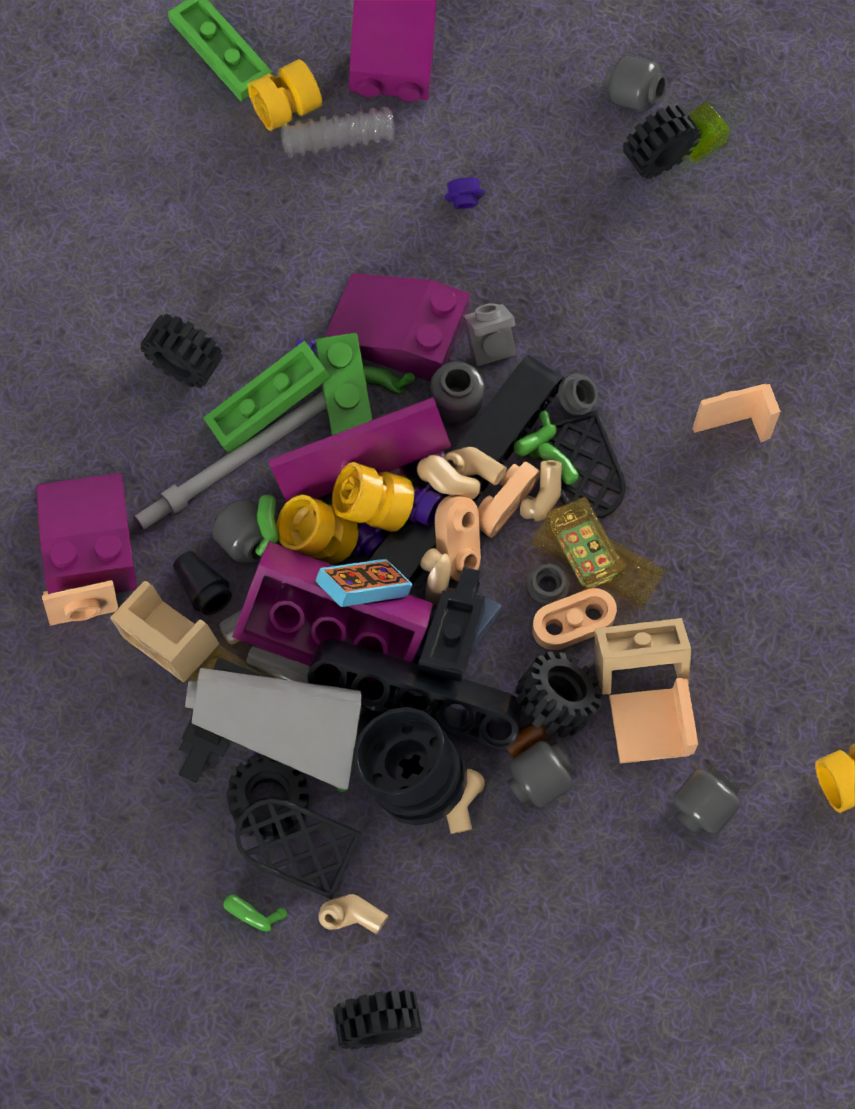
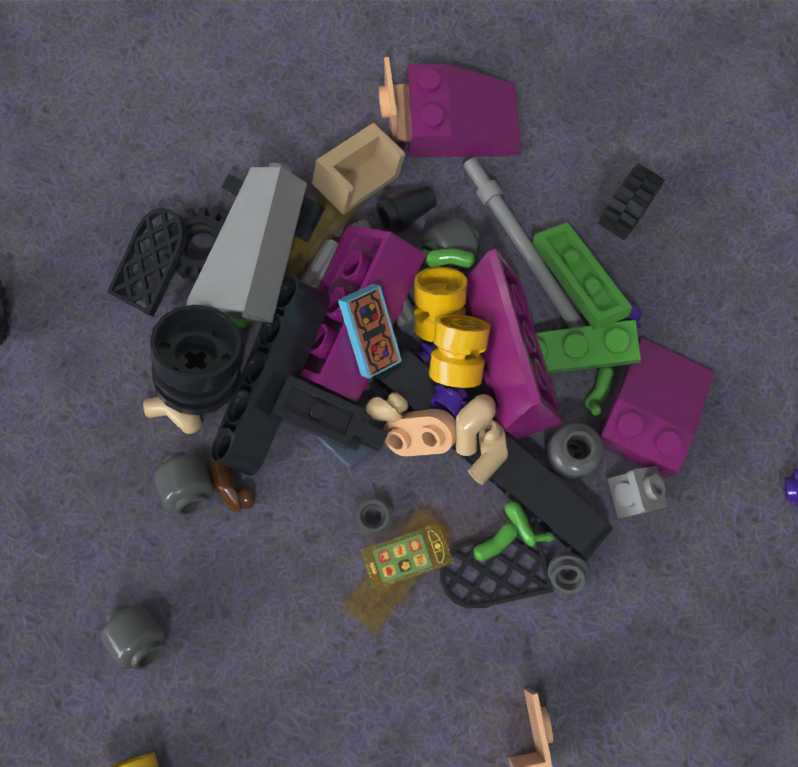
camera: 100 degrees right, 10 degrees up
bright green piece [223,894,288,932] -> none
tan arm [318,894,389,935] -> none
light nougat plate [478,462,540,538] -> none
black tyre [515,651,603,737] -> none
tan arm [520,460,562,522] -> none
light nougat plate [532,588,617,651] -> none
tan panel [594,618,691,695] -> none
light nougat piece [609,678,698,764] -> none

